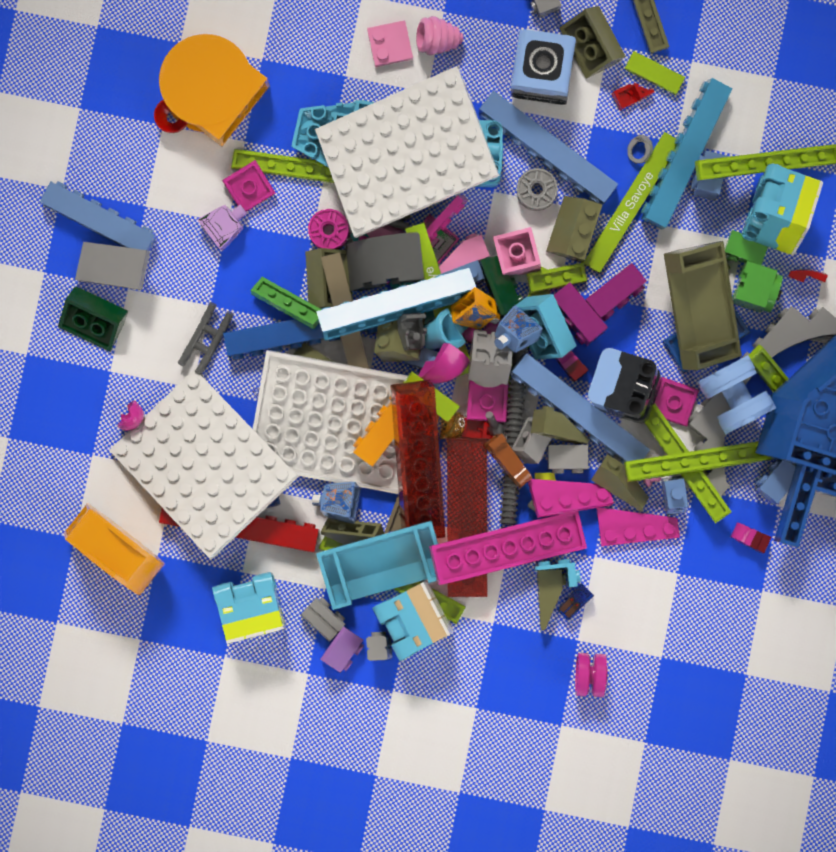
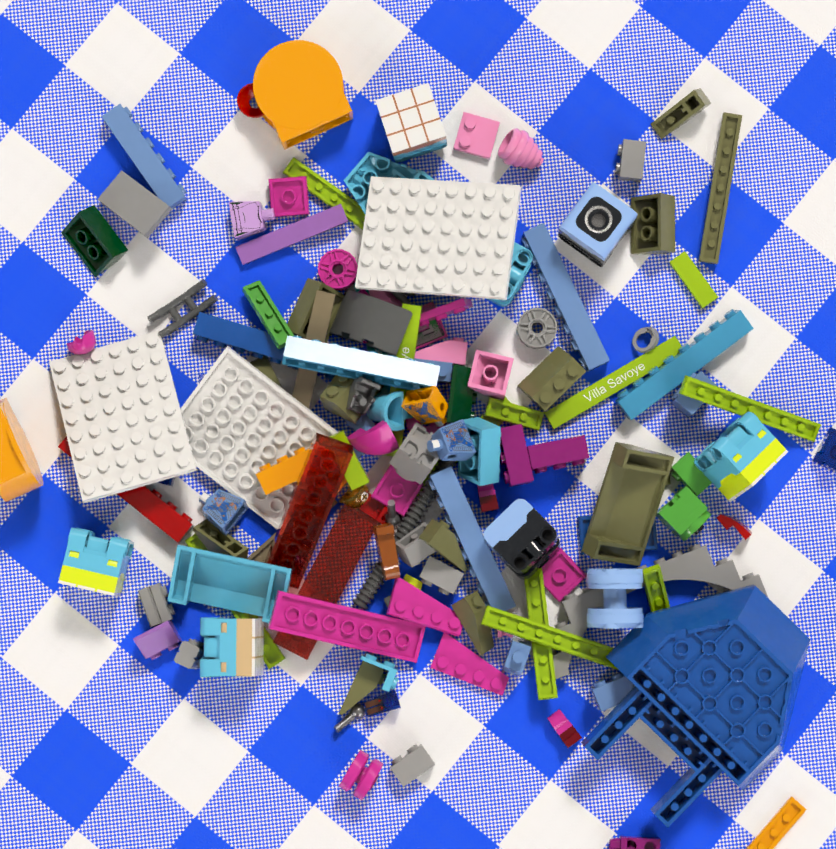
camera: 25 degrees right, 0 degrees up
red slope [611,82,654,111] -> none
none -> medium lavender tile [235,204,348,265]
none -> flat silver bar [333,704,366,733]
none -> white piece [375,83,447,163]
none -> light grey brick [390,744,435,787]

